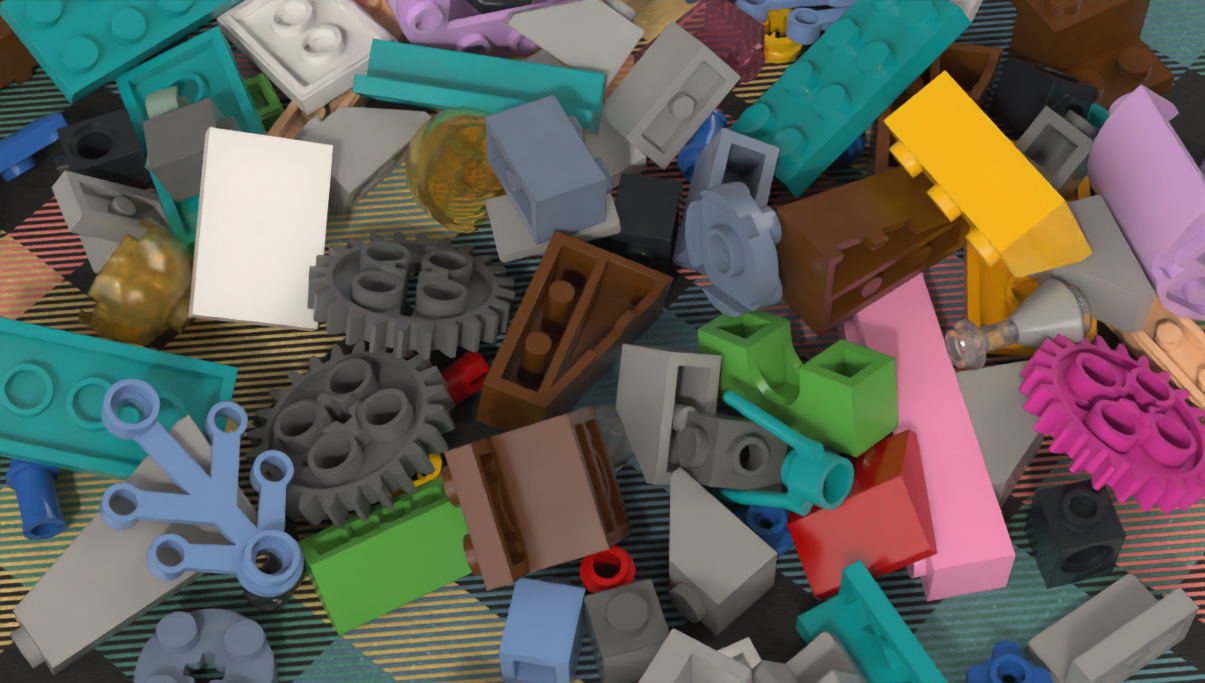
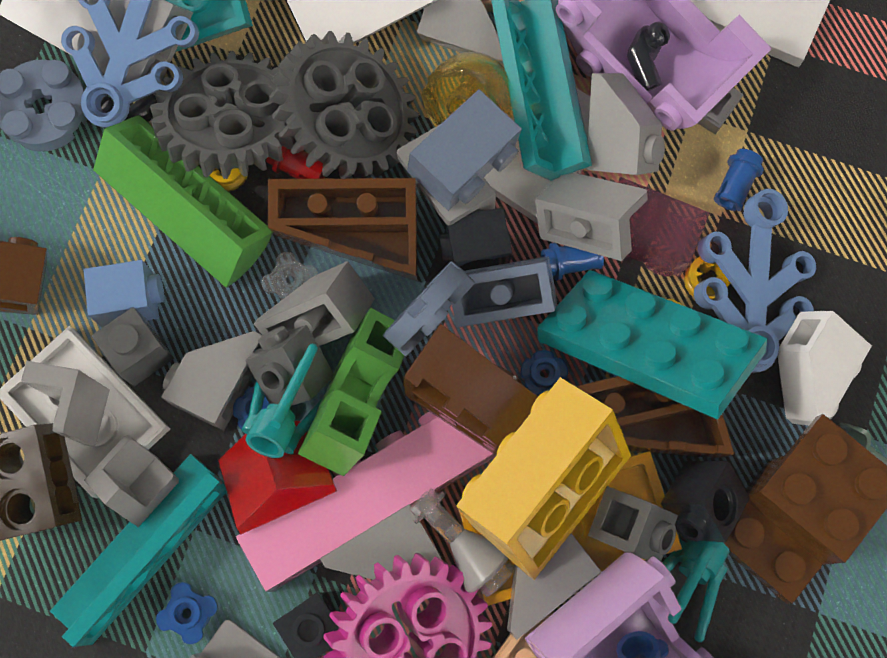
camera: 65 degrees right, 20 degrees up
reddish brown bracket [442,405,633,591] -> none
red pin [580,545,636,595] -> none

